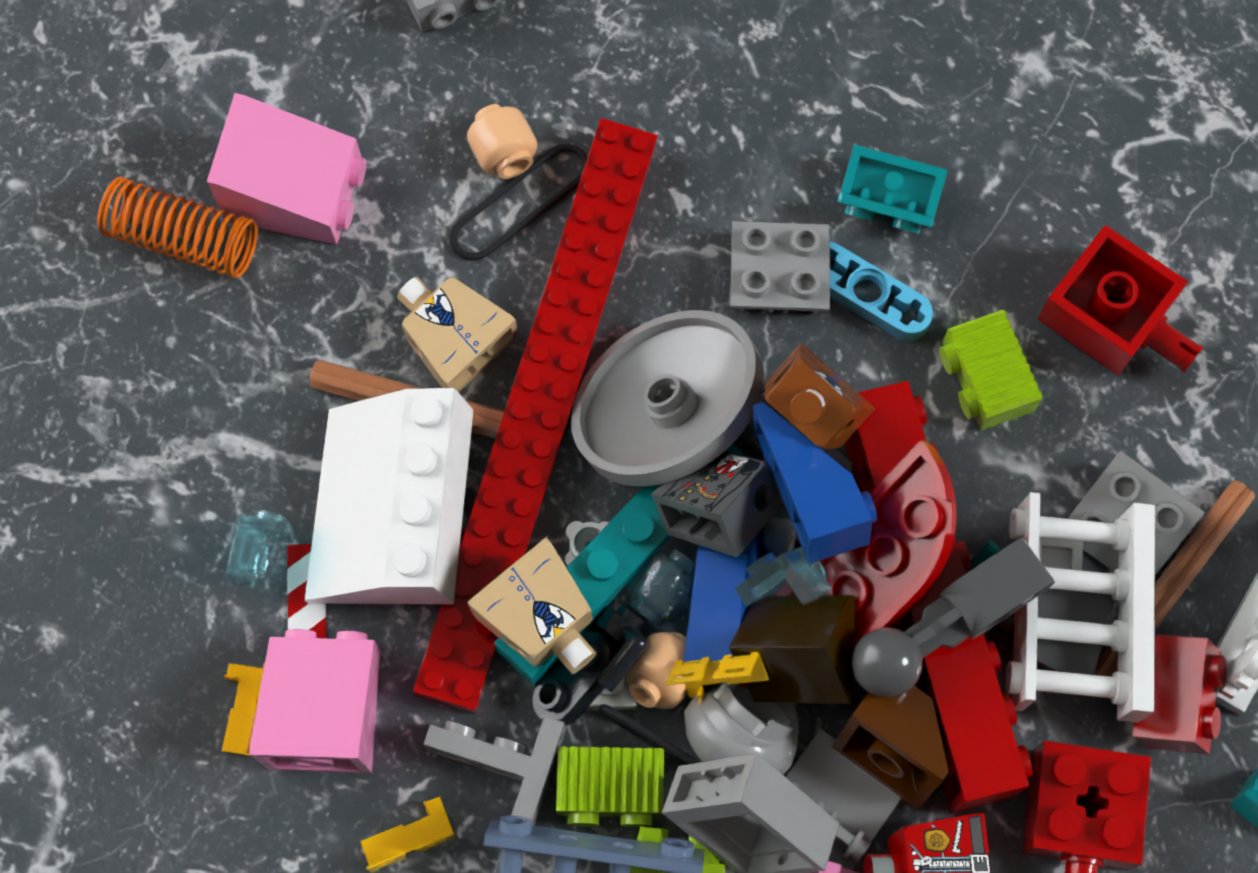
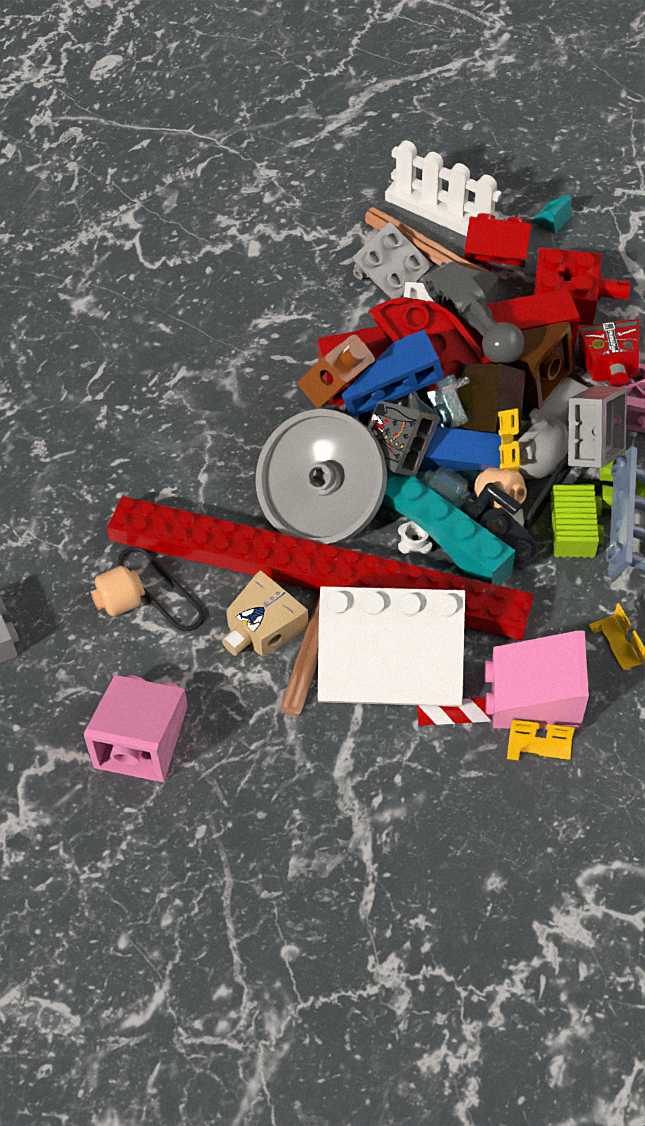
camera: 90 degrees left, 15 degrees down
orange piece [97,176,258,279] -> none
clear light blue bracket [225,511,296,588] -> none
light grey bracket [423,716,566,826] -> none
tan torso [468,537,596,674] -> none
light grey hinge [729,221,830,314] -> none
medium azure beam [830,241,933,341] -> none
teal bracket [837,144,948,234] -> none
lime brick [939,310,1043,430] -> none
white fence [1005,492,1155,722] -> none
red brick [1037,225,1203,376] -> none

